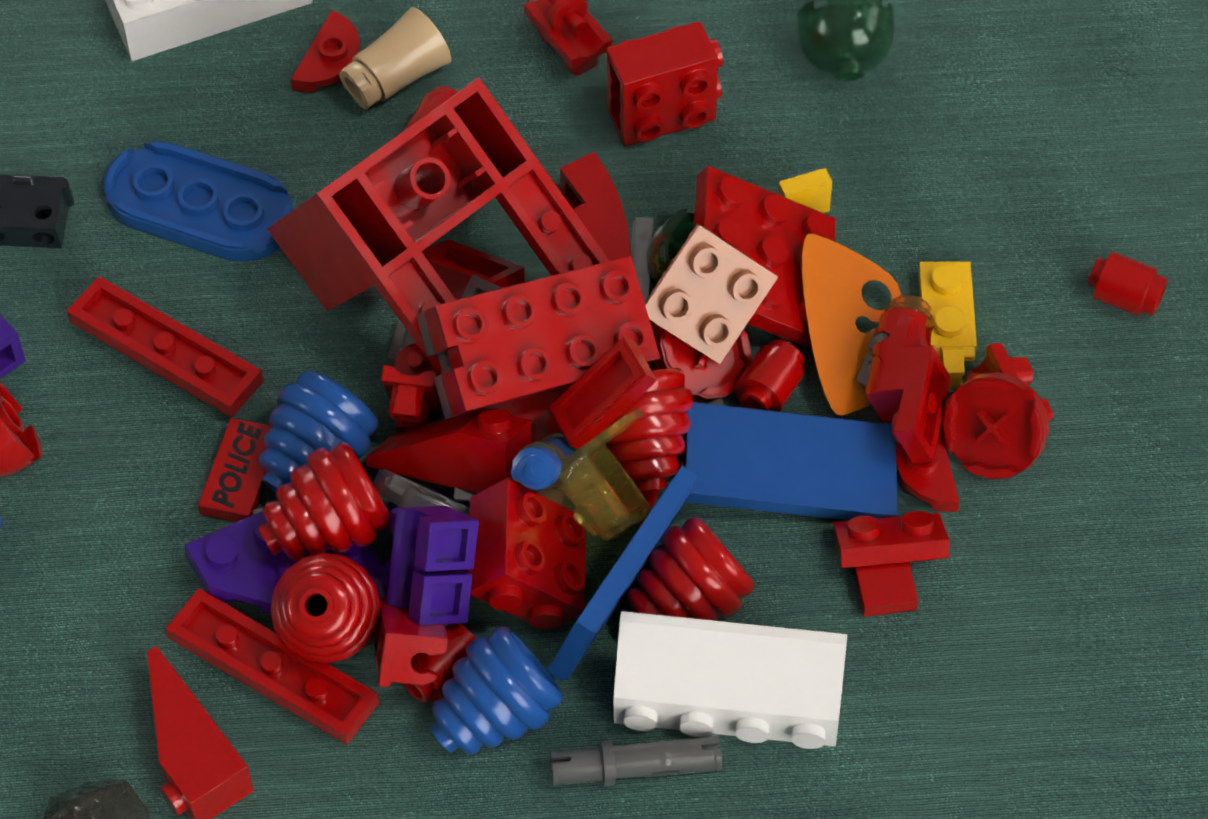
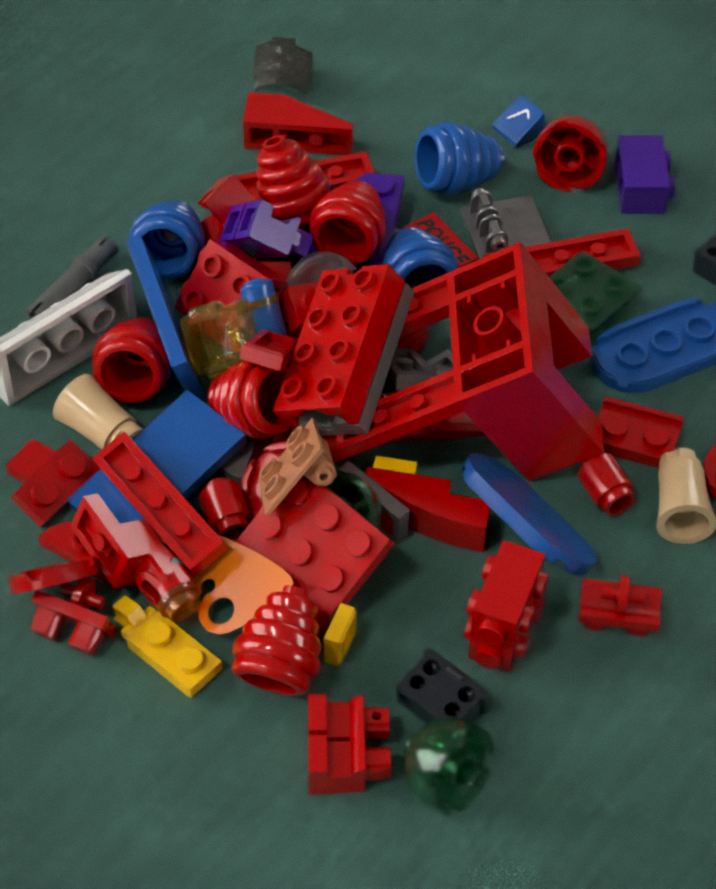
camera: 130 degrees right, 5 degrees down
red brick [1087,251,1169,317] -> none
none -> tan plant [53,374,143,450]
none -> red plate [92,431,228,577]
none -> red piece [231,585,322,696]
none -> red hips [308,694,391,795]
none -> black piece [396,648,489,744]
none -> blue piece [414,121,505,196]
none -> flat silver hinge [460,188,551,259]
none -> blue tile [461,453,597,576]
none -> clear green hinge [549,251,643,337]
none -> red plate [598,396,684,469]

